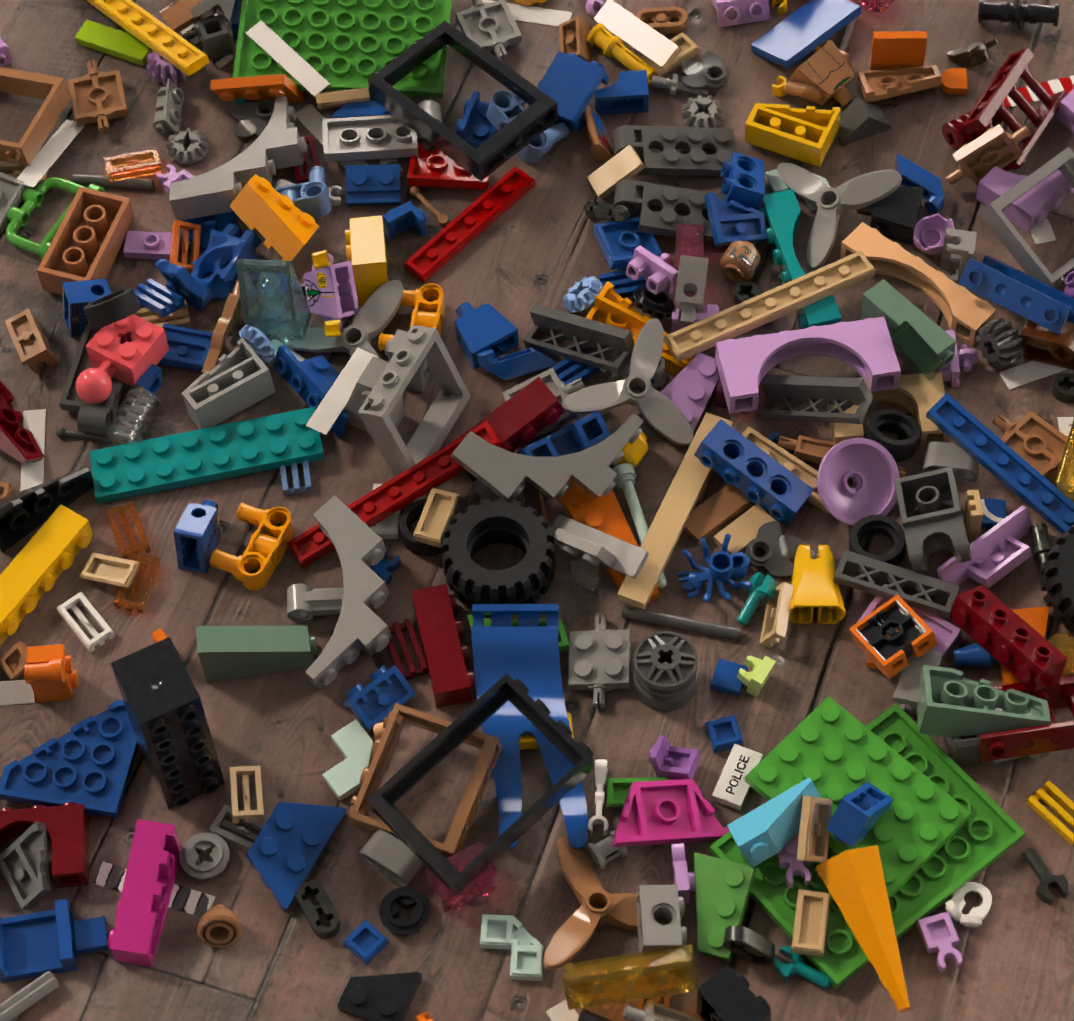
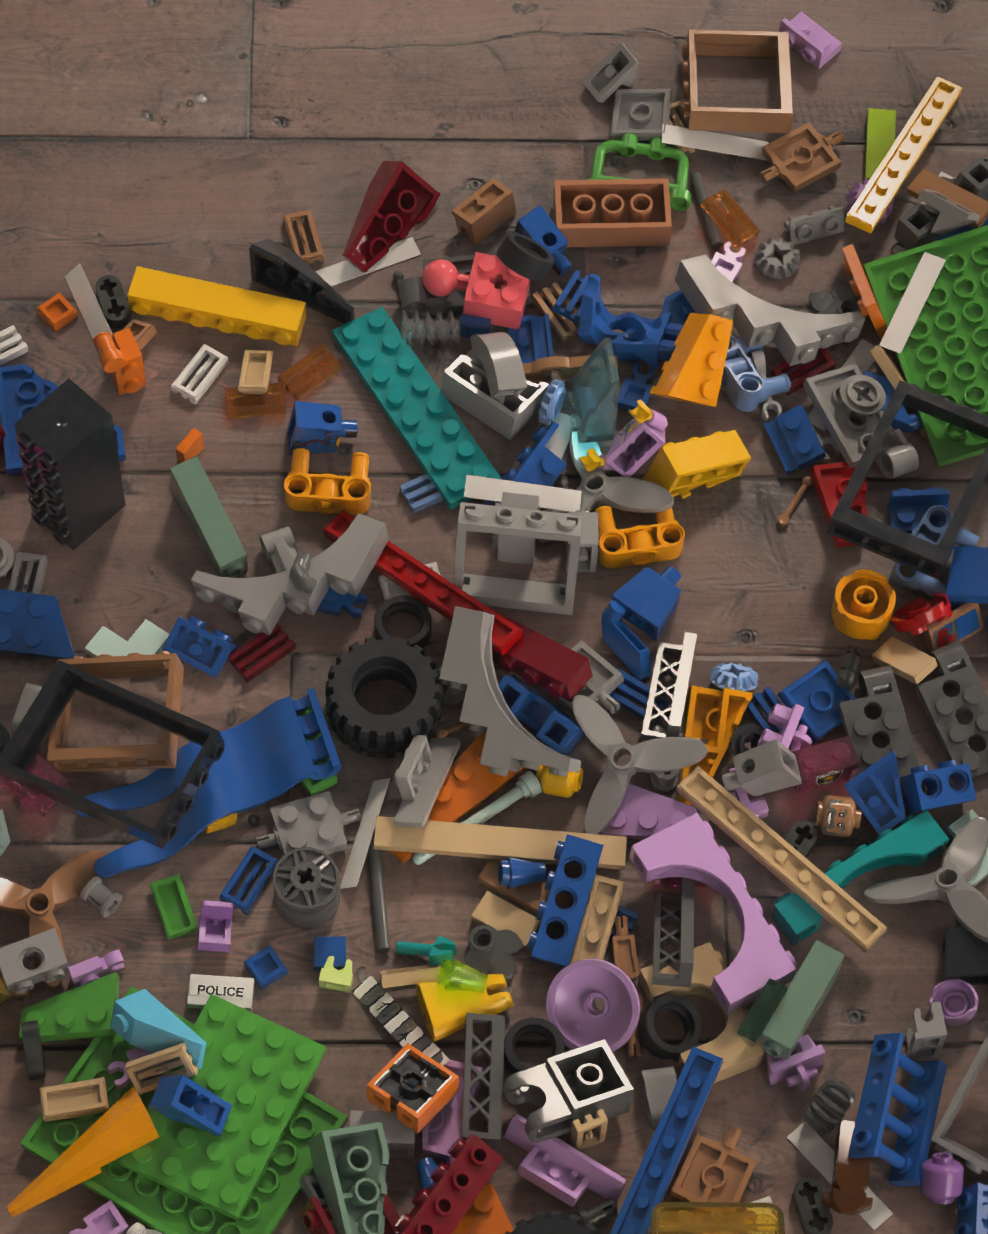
camera: 65 degrees right, 5 degrees up
lavender plate [123,231,182,260] -> none
orange tile [169,219,201,275] -> none
tan tile [229,765,264,824] -> none
blue bracket [382,201,427,239] -> none
red tile [403,166,535,283] -> none
dark red brick [411,584,476,708] -> none
tan tile [413,487,460,548] -> none
white piece [588,759,609,836] -> none
dark pink wing [612,779,730,847] -> none
blue animal [677,533,753,603] -> none
teal bar [773,946,831,989] -> none
light nougat arch [840,222,996,347] -> none
blue tile [980,498,1006,529] -> none
none -> blue tile [219,846,279,915]
none -> dark grey arm [289,551,317,593]
none -> white sticker [340,778,390,889]
none -> sticker [351,976,450,1066]
none -> clear neon green cone [438,958,488,993]
none -> light grey arch [465,332,527,398]
none -> blue cone [498,857,546,889]
none -> light orange brick [831,569,896,640]
none -> light grey gear [839,375,886,417]
none -> red plate [891,593,953,636]

